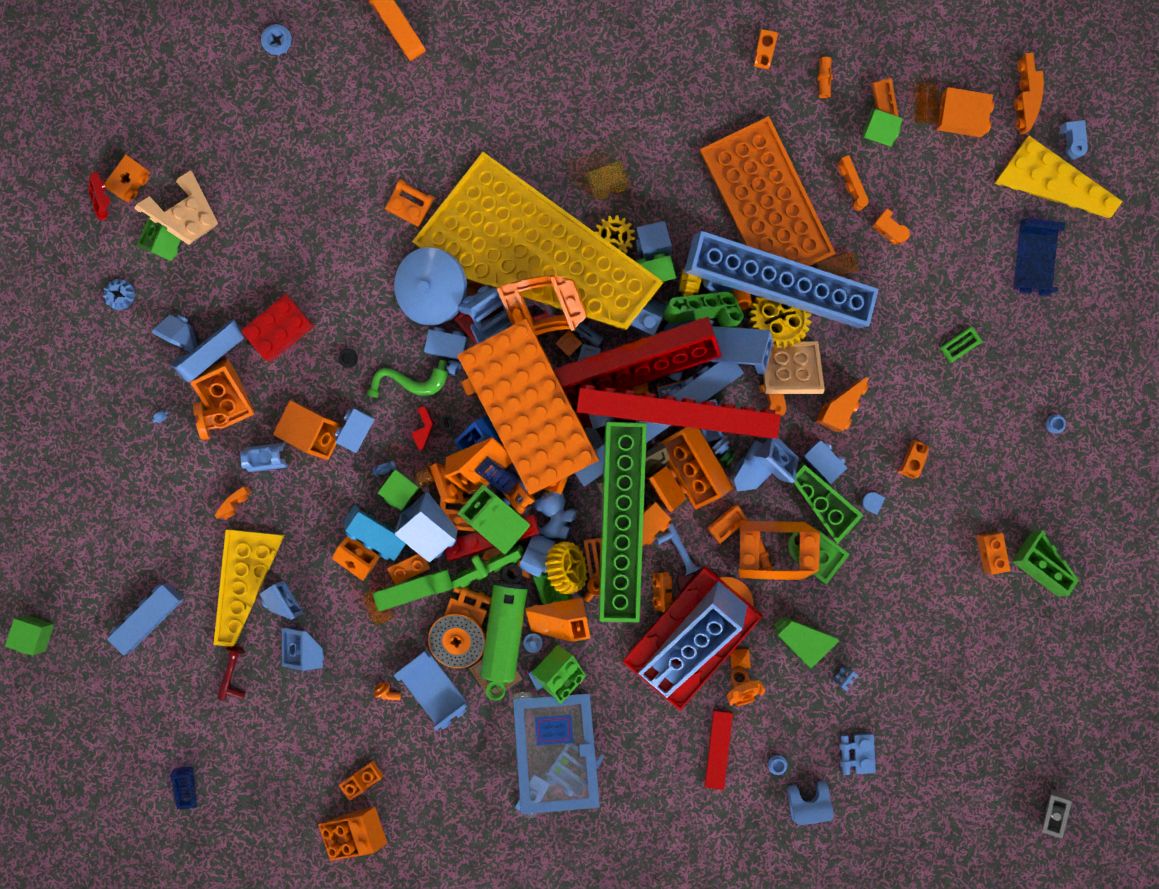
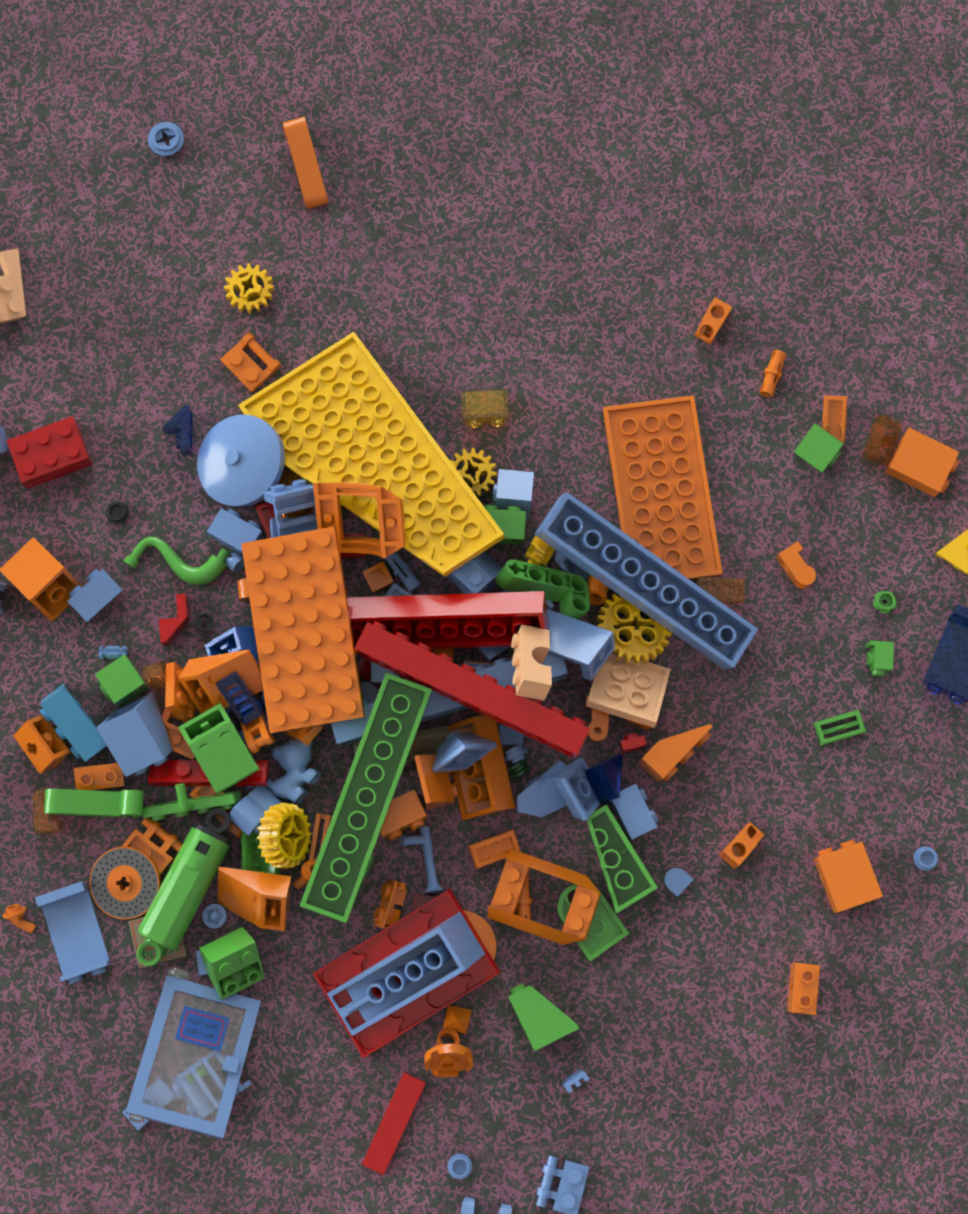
camera: 20 degrees right, 10 degrees down
orange plate [838,155,869,211] -> none
bright green wedge [1011,530,1079,596] -> none
none -> clear blue slope [162,405,193,456]
none -> yellow gear [224,263,274,314]
none -> medium blue slope [432,732,497,773]
none -> light nougat arch [511,625,552,701]
none -> clear blue slope [584,754,623,804]
none -> red plate [619,733,647,754]
none -> orange brick [813,839,883,913]
none -> bright green brick [866,640,894,677]
none -> bright green plate [873,591,896,614]

